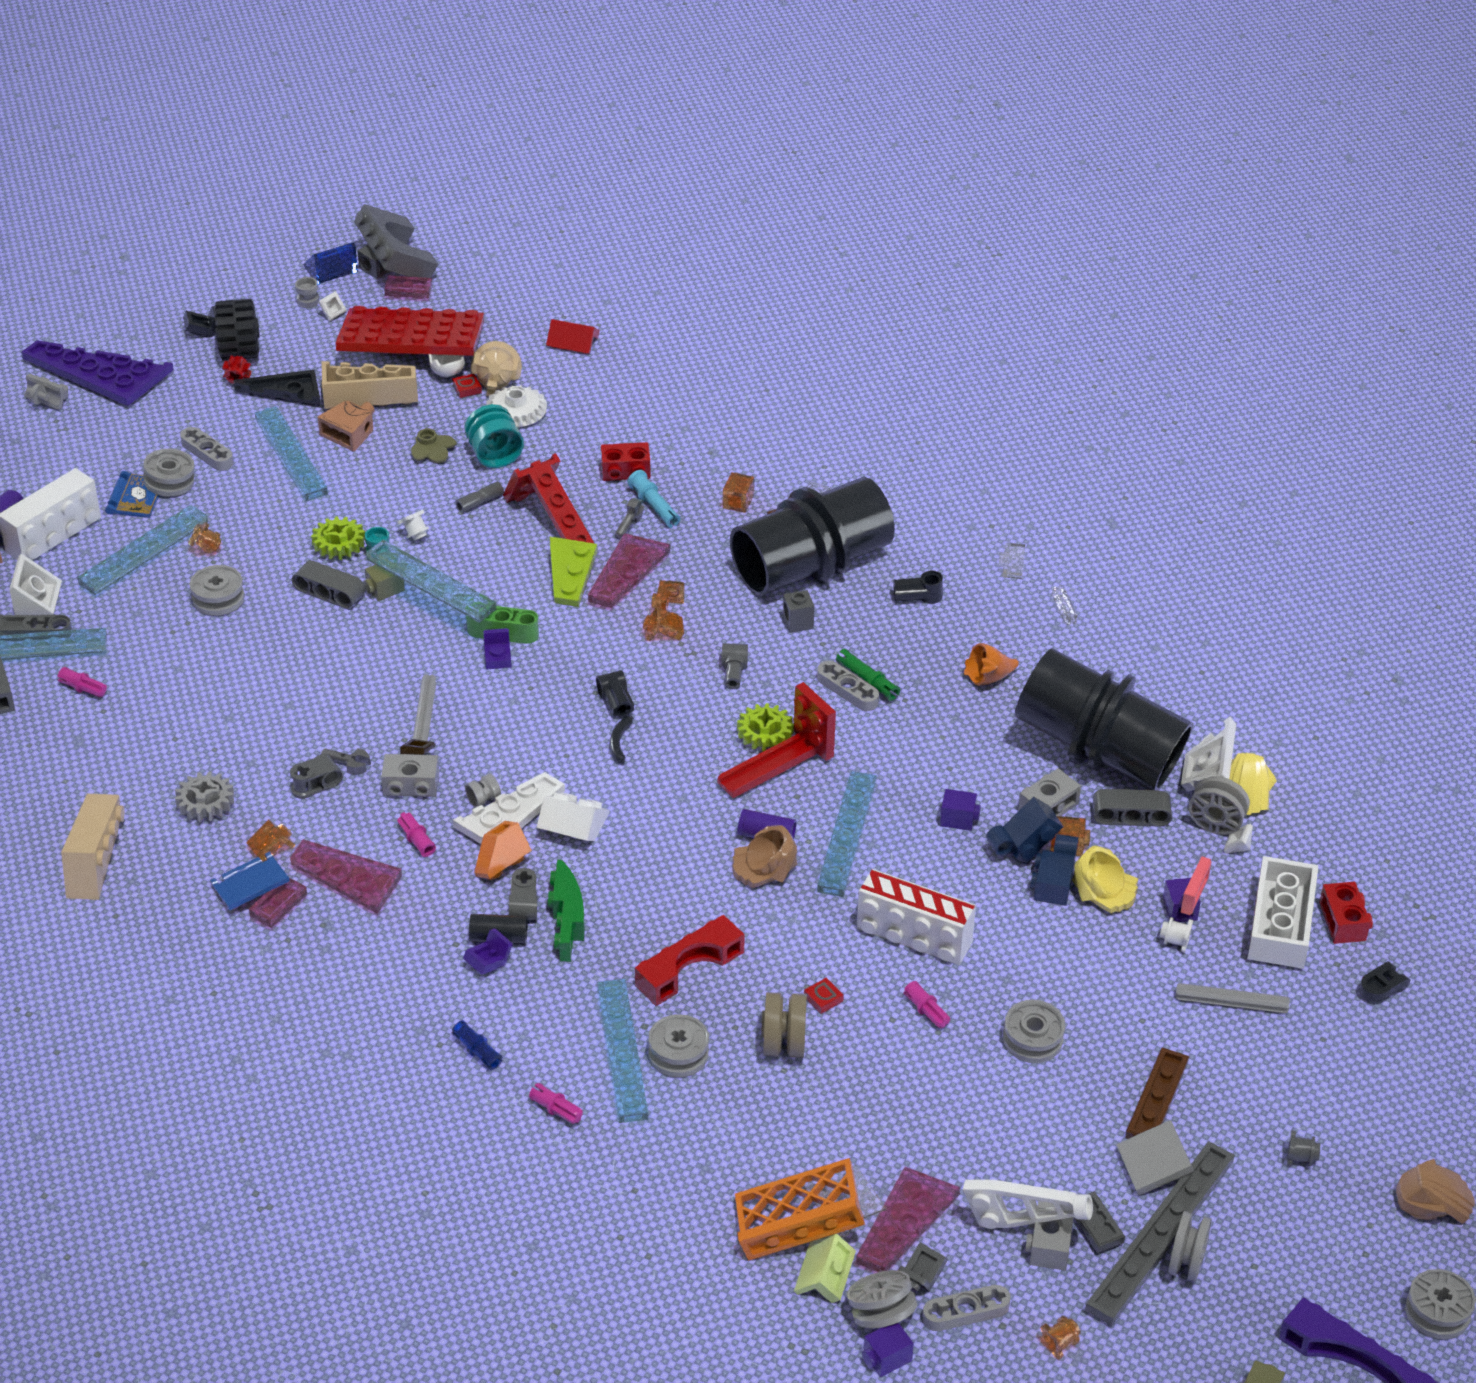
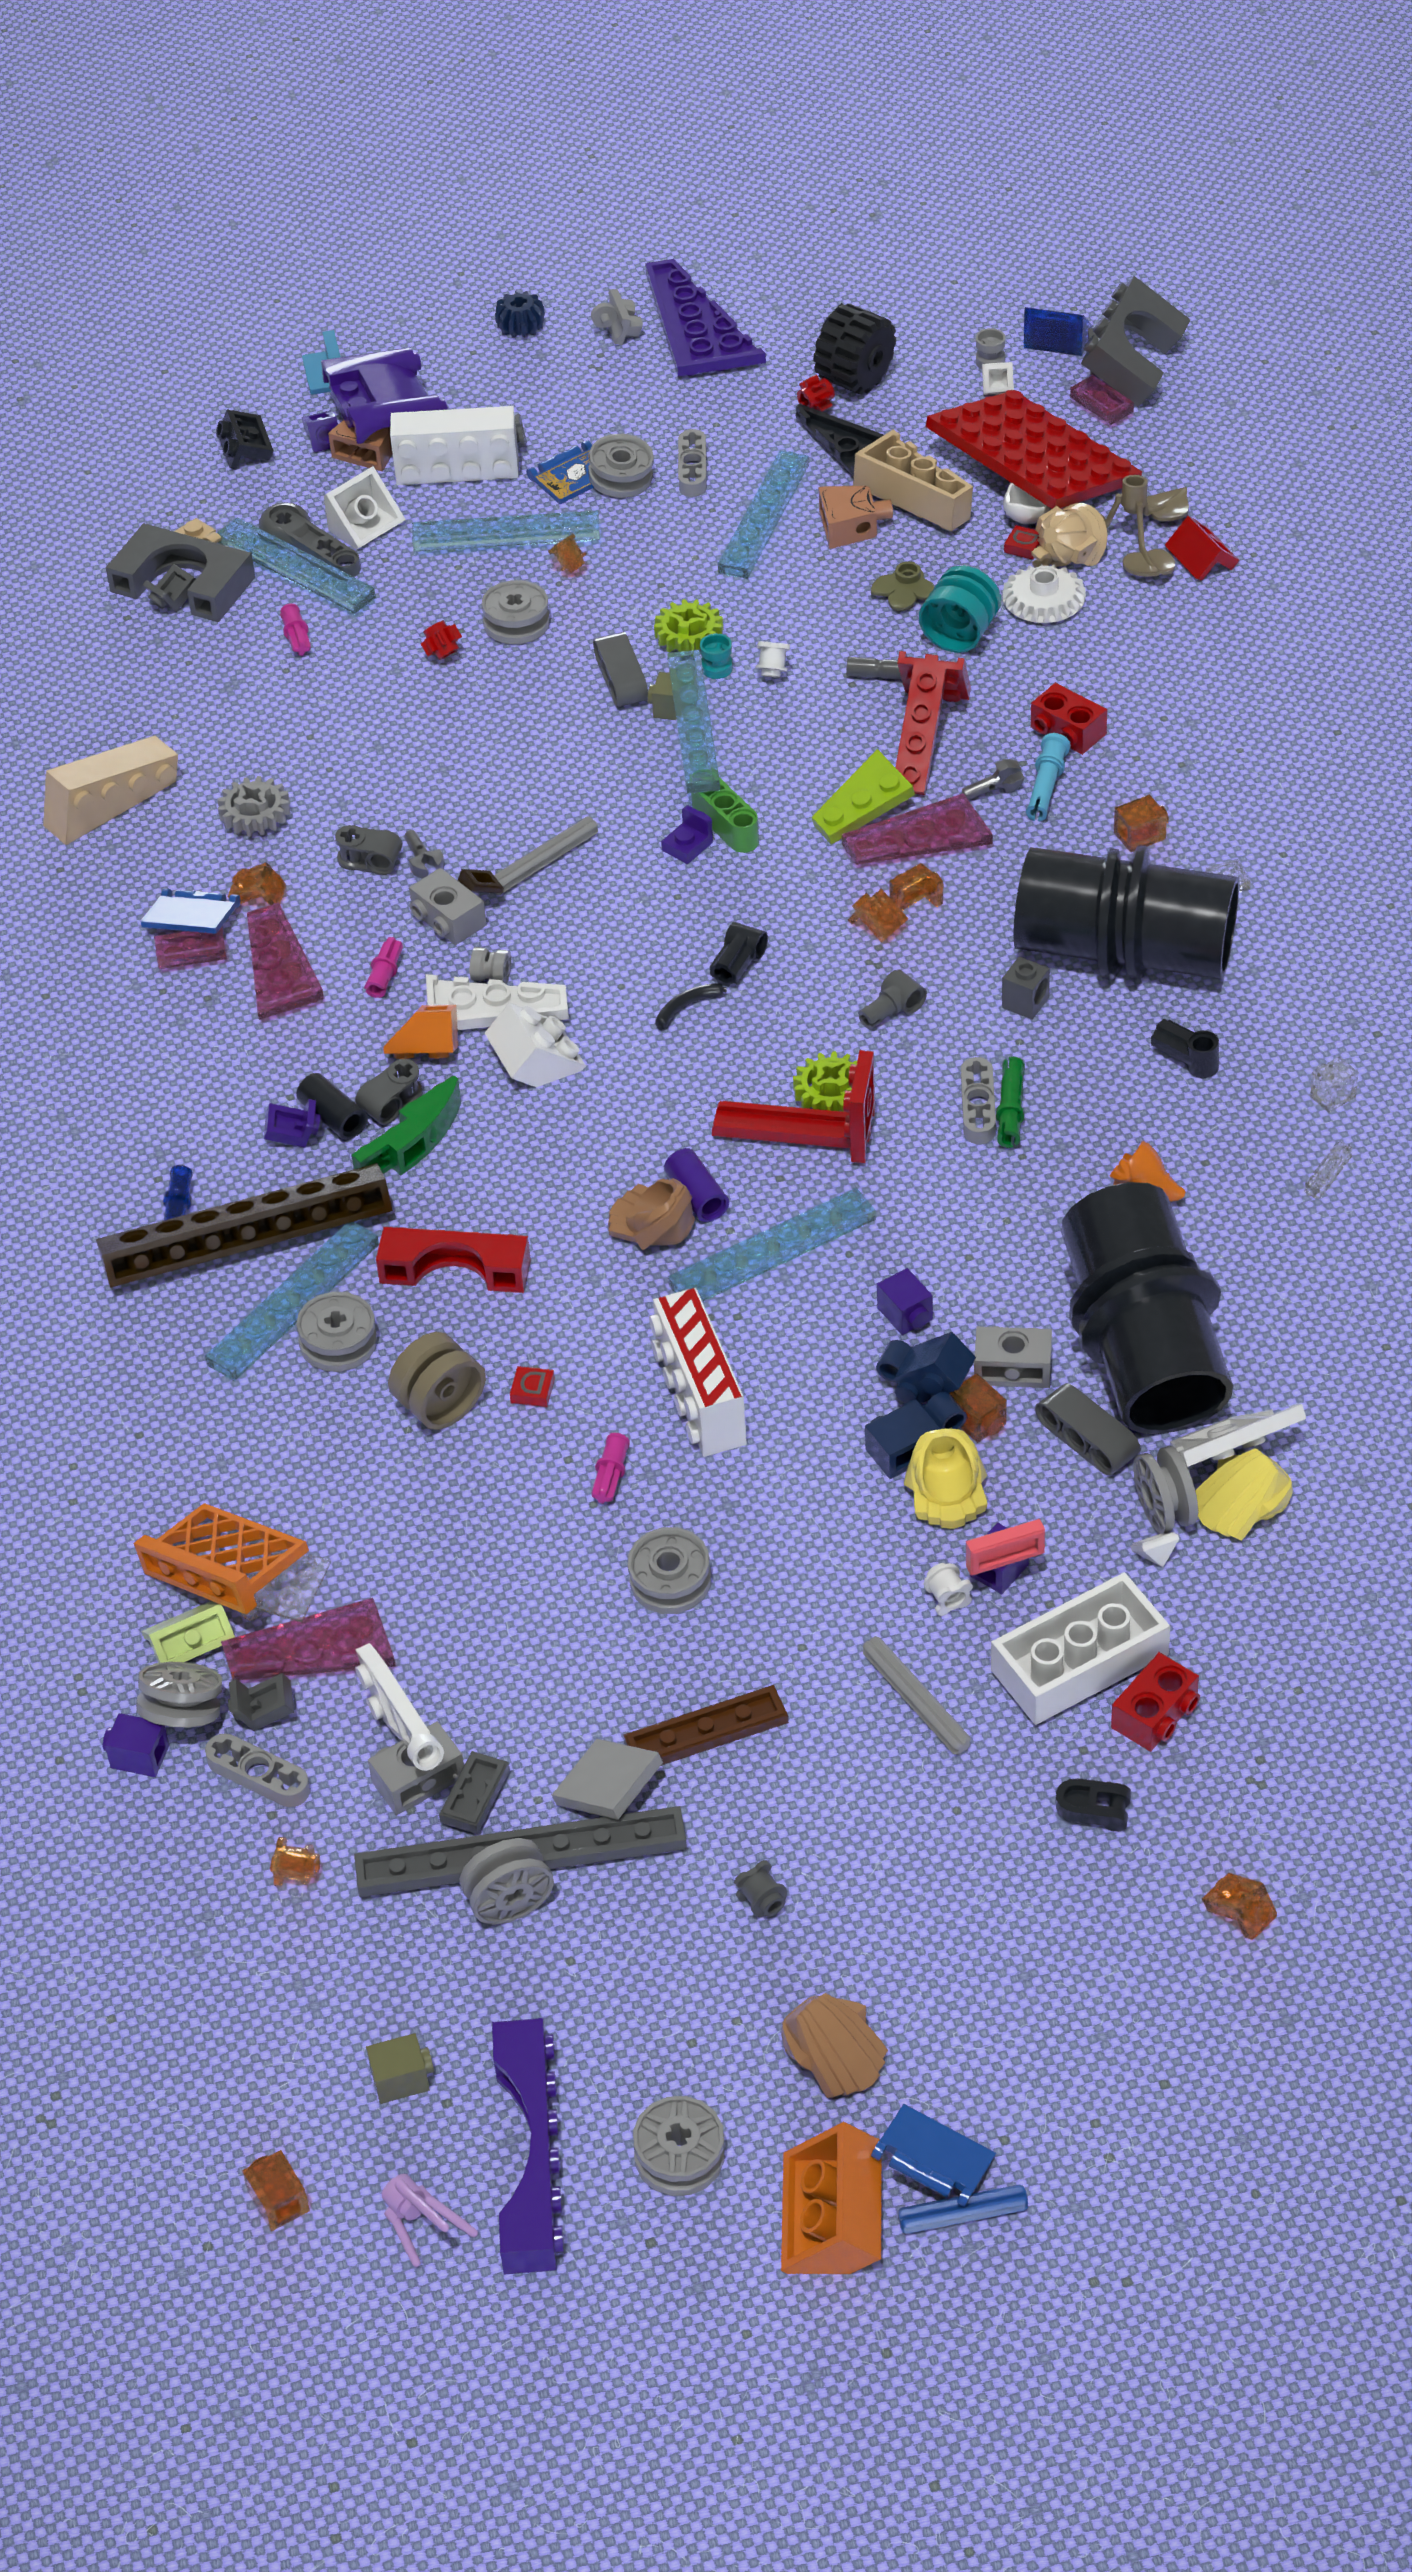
camera: 50 degrees right, 5 degrees up
dark pink axle [529,1083,583,1124] -> none
none -> dark brown brick [96,1163,393,1288]
none -> red gear [420,620,462,660]
none -> dark tan plant [1101,475,1189,577]

